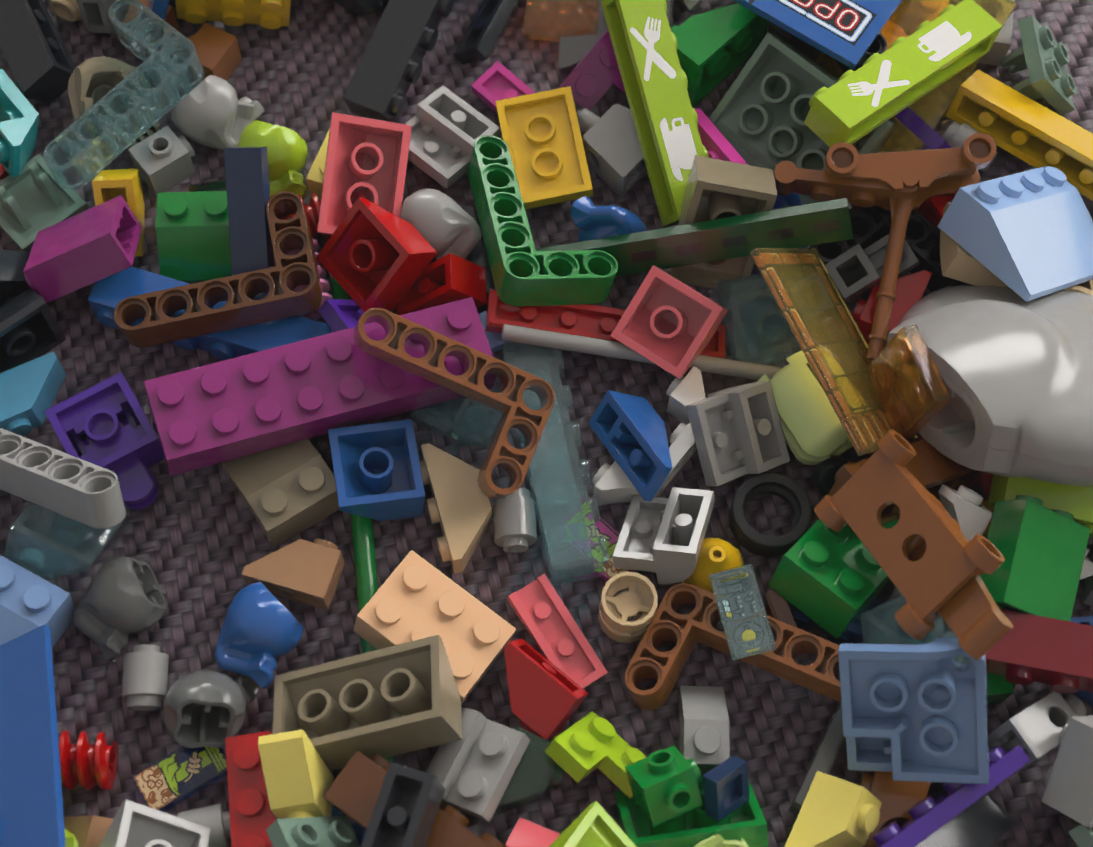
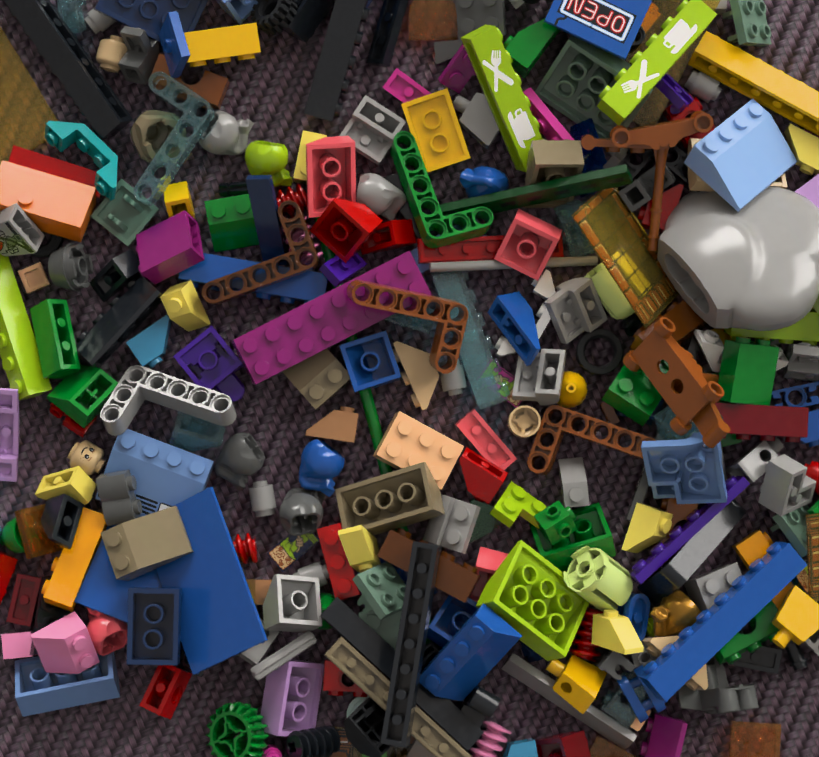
camera: 10 degrees left, 20 degrees up
light grey brick [128,125,196,196] -> none
dark blue plate [703,755,749,821] -> none
clear light blue tile [709,564,776,660] -> none
clear orange plate [867,325,951,439] -> none
none -> light yellow slope [160,280,211,332]

